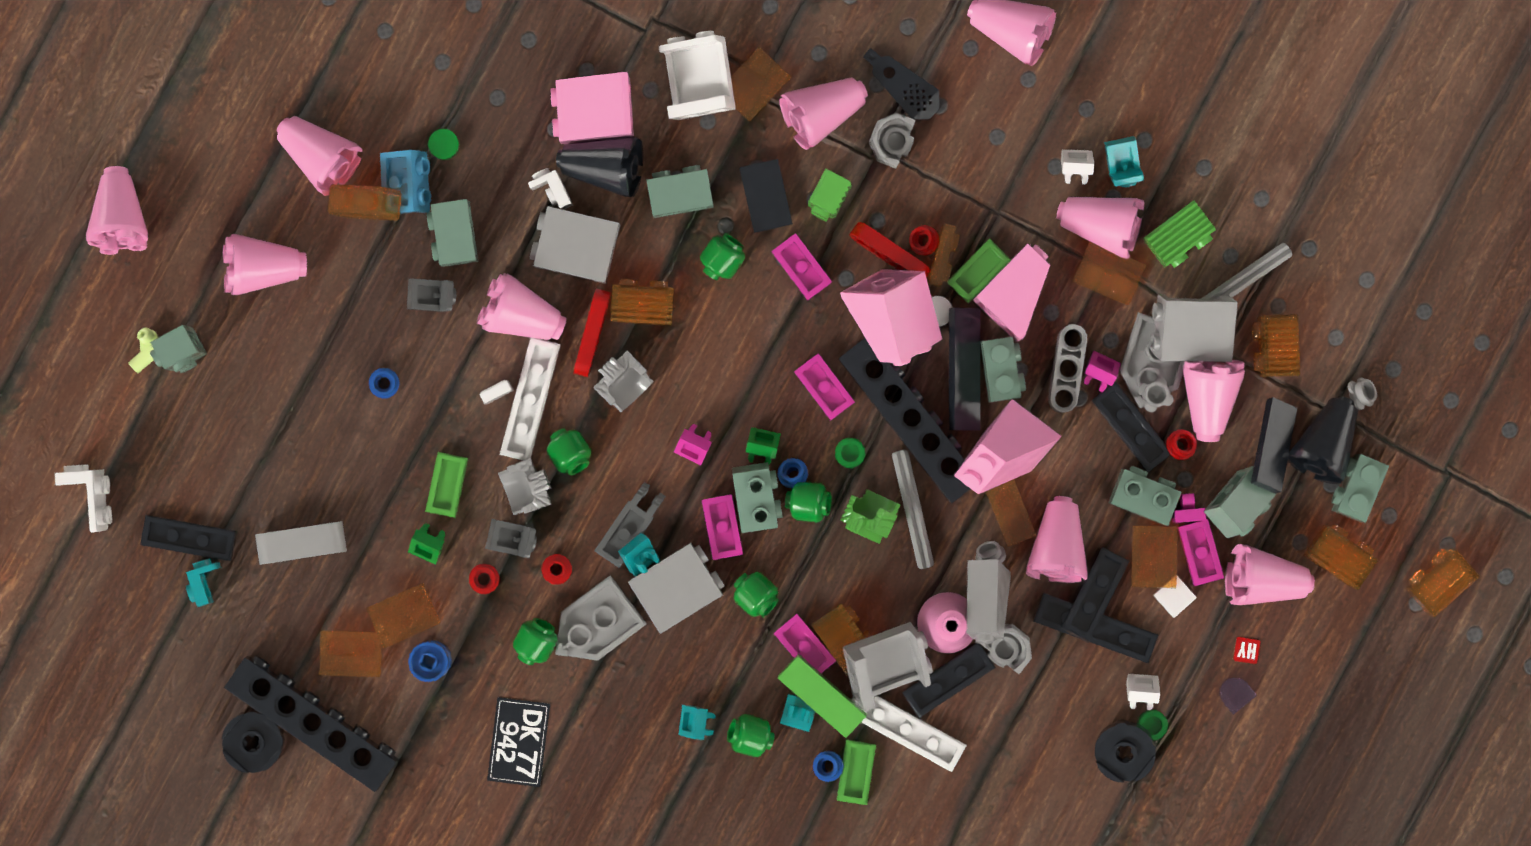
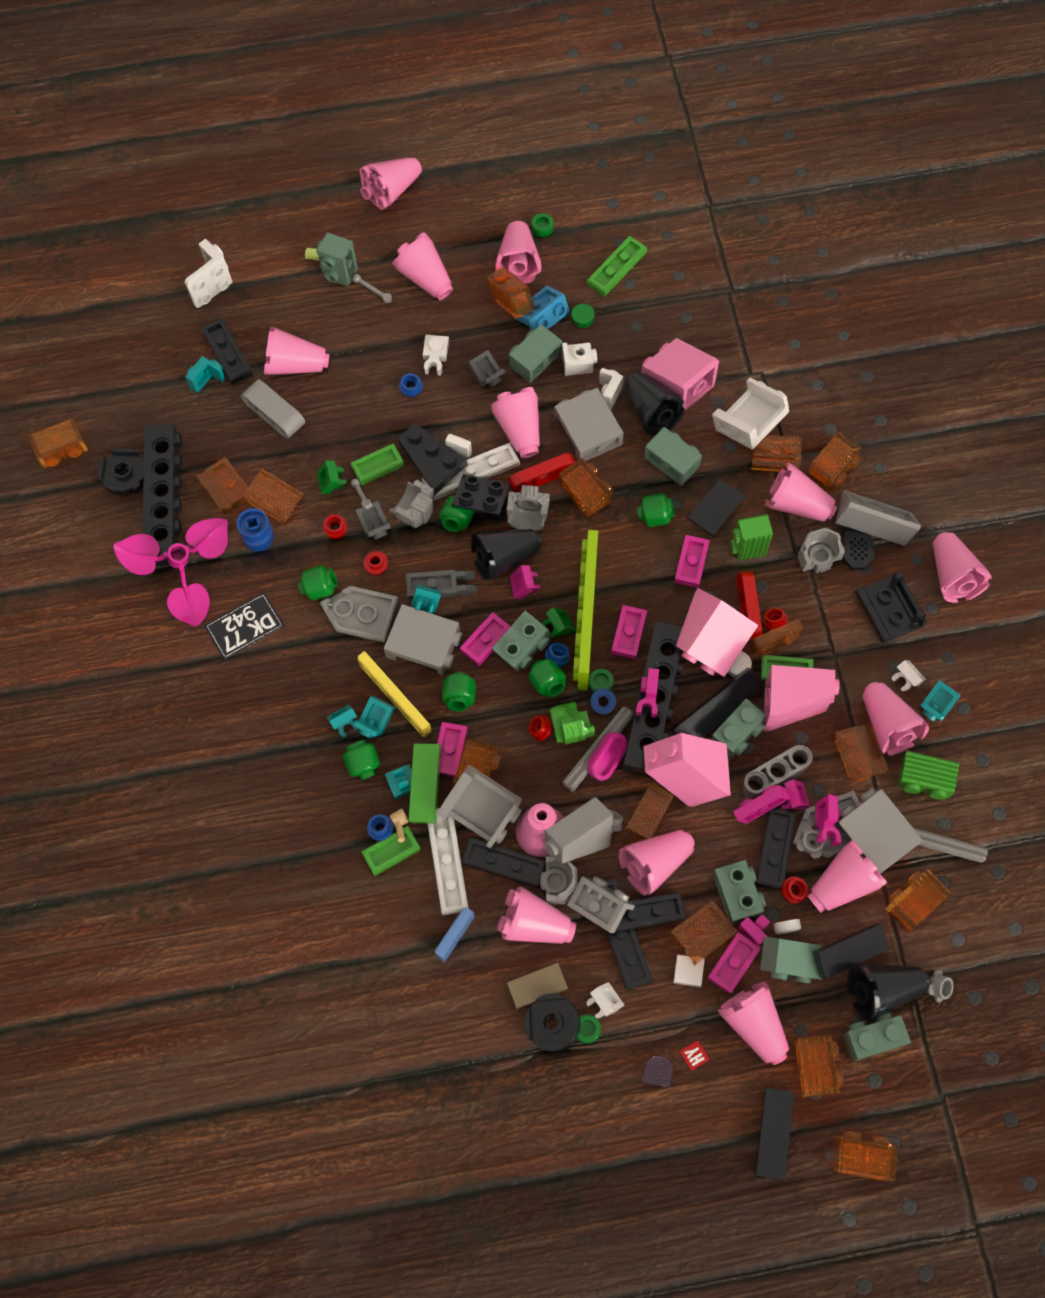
camera: 50 degrees right, 20 degrees down
none -> clear orange brick [28,418,88,468]
none -> dark pink plant [113,518,228,627]
none -> bright pink cone [264,327,329,375]
none -> light grey hinge [351,479,372,509]
none -> light grey hinge [352,274,392,303]
none -> teal bracket [353,696,396,738]
none -> light yellow tile [358,651,432,737]
none -> tan hand [390,808,409,843]
none -> black wing [398,423,468,496]
none -> white plate [423,335,449,375]
none -> medium blue tile [435,907,475,962]
none -> black hinge [451,474,510,516]
none -> black cone [470,529,542,580]
none -> bright pink cone [497,886,576,944]
none -> dark tan tile [507,963,568,1010]
none -> red plate [529,715,552,741]
none -> green tile [531,213,554,237]
none -> white brick [562,343,597,376]
none -> light grey bracket [567,876,635,933]
none -> lime plate [573,530,598,690]
none -> bright green tile [587,235,647,297]
none -> dark pink tile [587,732,628,781]
none -> blue plate [590,689,616,714]
none -> dark pink plate [636,668,659,717]
none -> dark pink plate [733,785,791,824]
none -> black tile [755,1087,794,1181]
none -> white tile [773,919,802,935]
none -> clear orange brick [807,432,862,491]
none -> dark pink plate [815,794,841,847]
none -> light grey slope [835,490,921,546]
none -> black piece [855,571,927,643]

